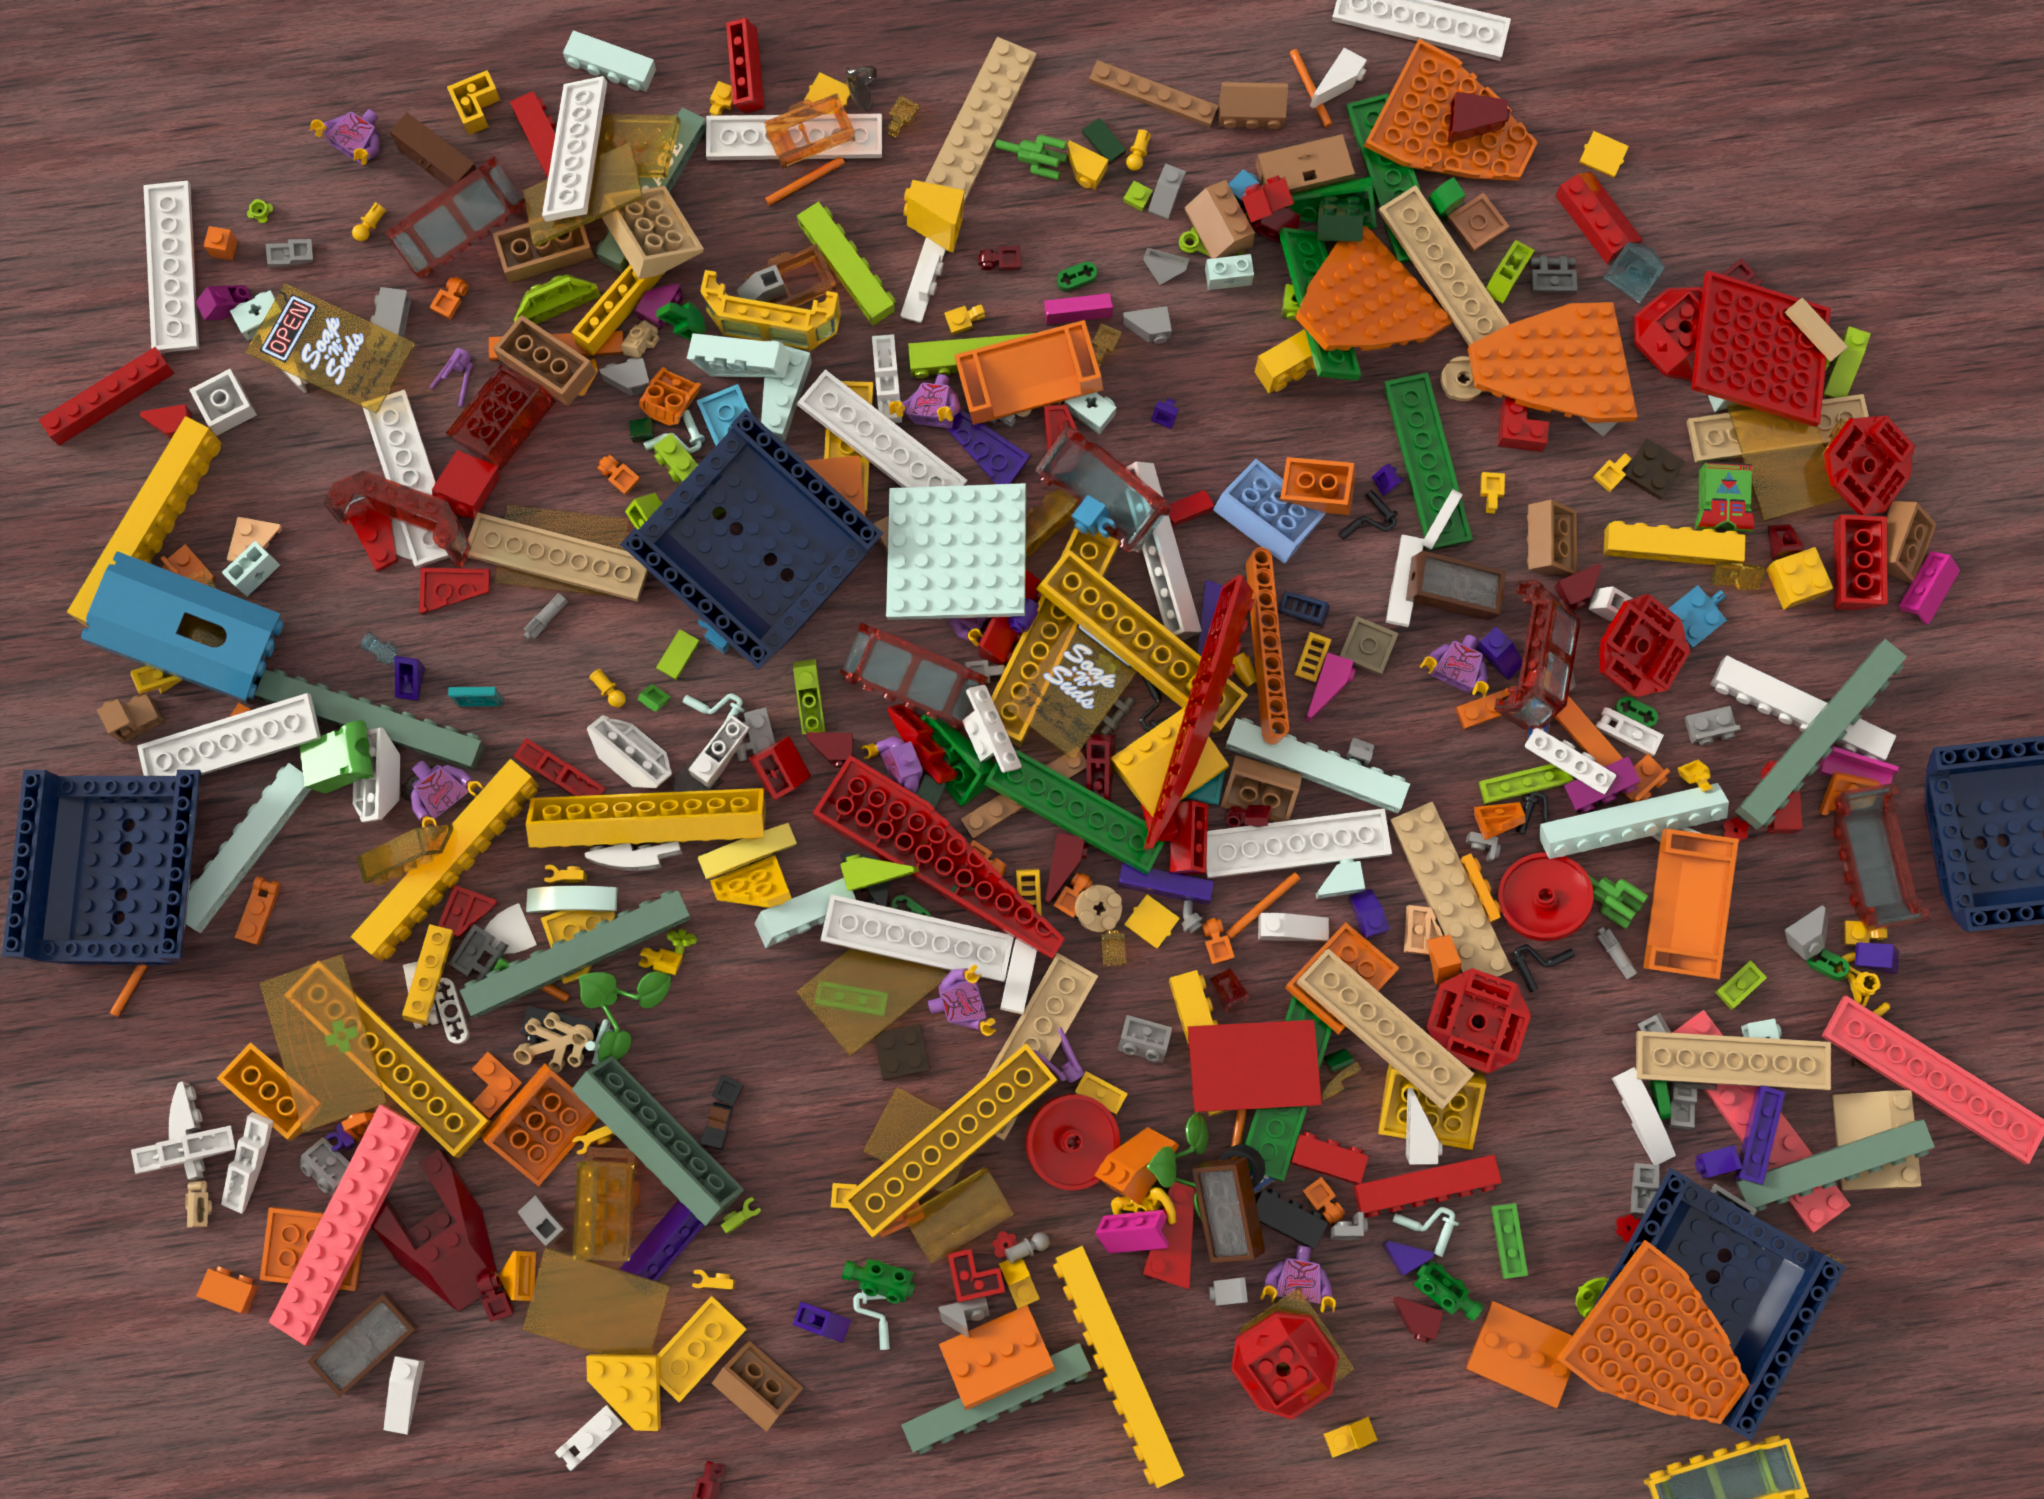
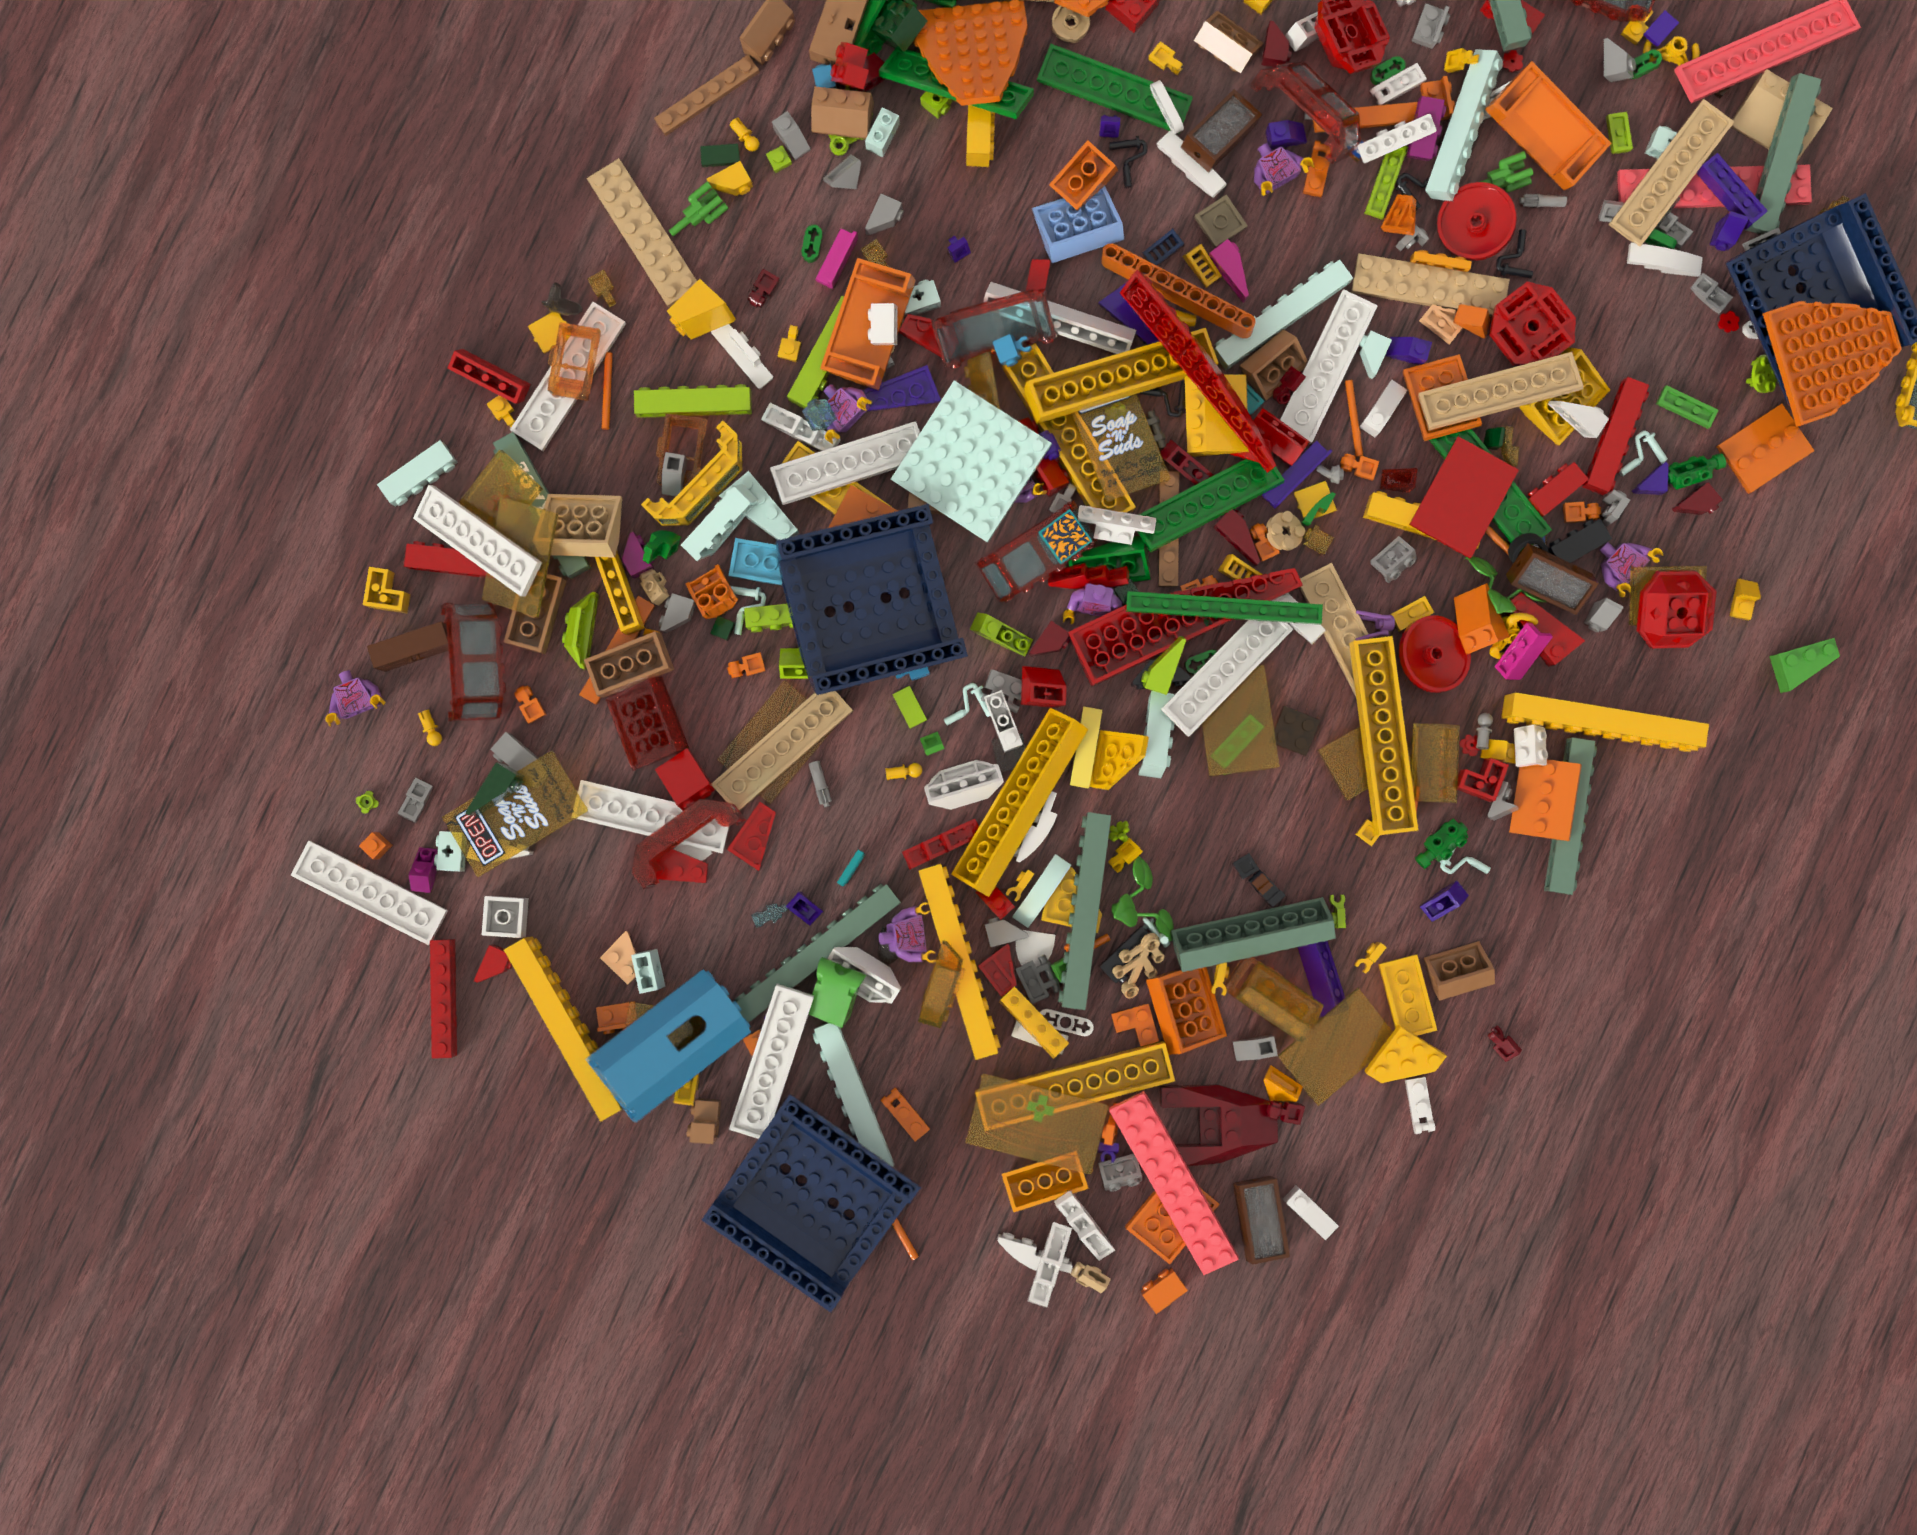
camera: 55 degrees left, 10 degrees up
medium lavender plant [429,348,473,407] -> none
medium lavender torso [928,964,996,1036] -> none
light grey bracket [1345,738,1374,767] -> none
none -> dark green slope [465,762,525,816]
none -> clear light blue brick [802,399,837,431]
none -> white brick [868,303,898,345]
none -> red plate [975,886,1015,920]
none -> light grey slope [985,917,1029,947]
none -> tile [1037,509,1092,564]
none -> green plate [1126,591,1323,625]
none -> green slope [1301,492,1336,527]
none -> white bracket [1514,725,1548,767]

